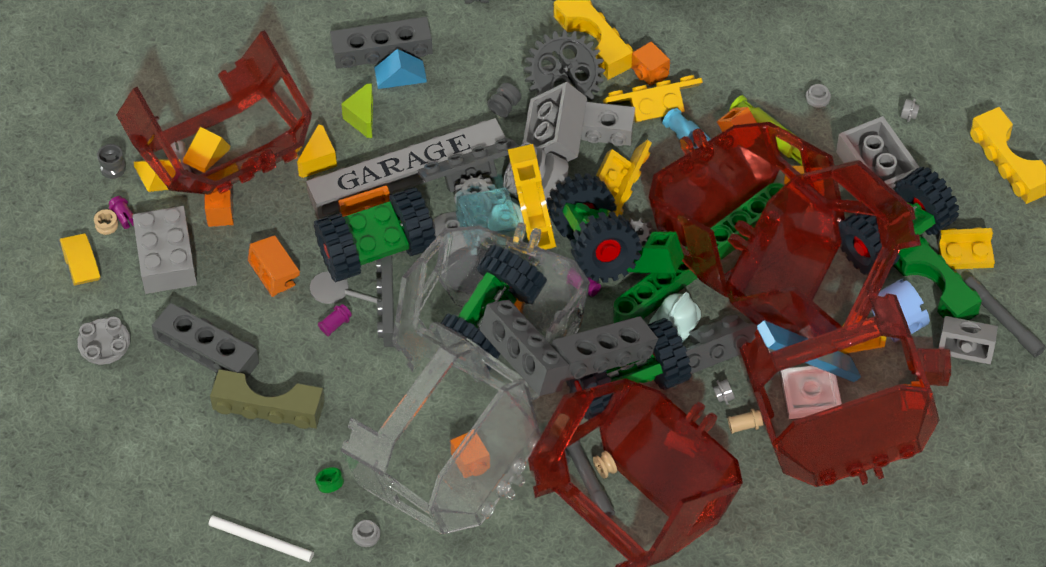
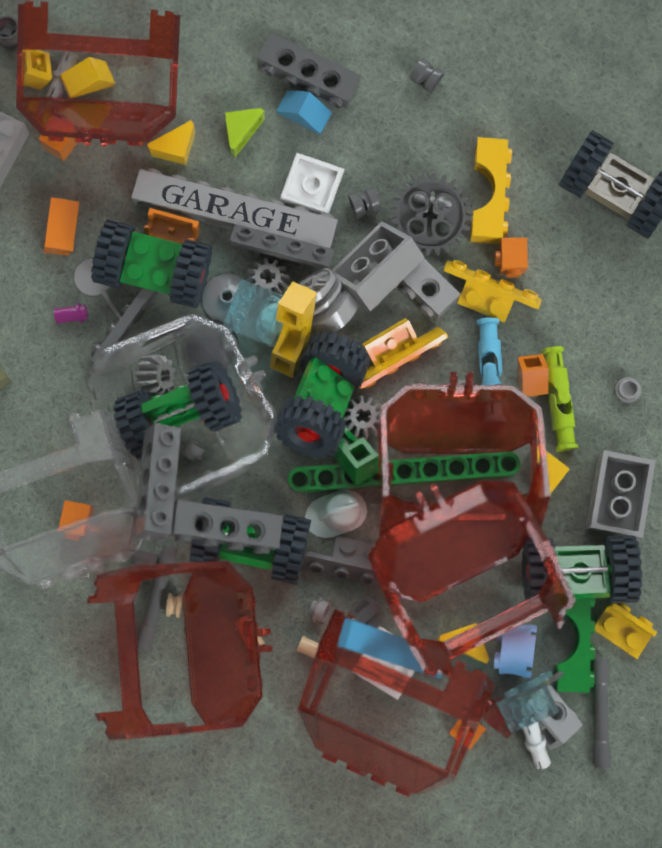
camera: 30 degrees right, 25 degrees up
none -> light grey gear [134,354,177,398]
none -> white plate [280,153,344,214]
none -> clear light blue bracket [497,670,564,733]
none -> white pin [520,715,551,769]

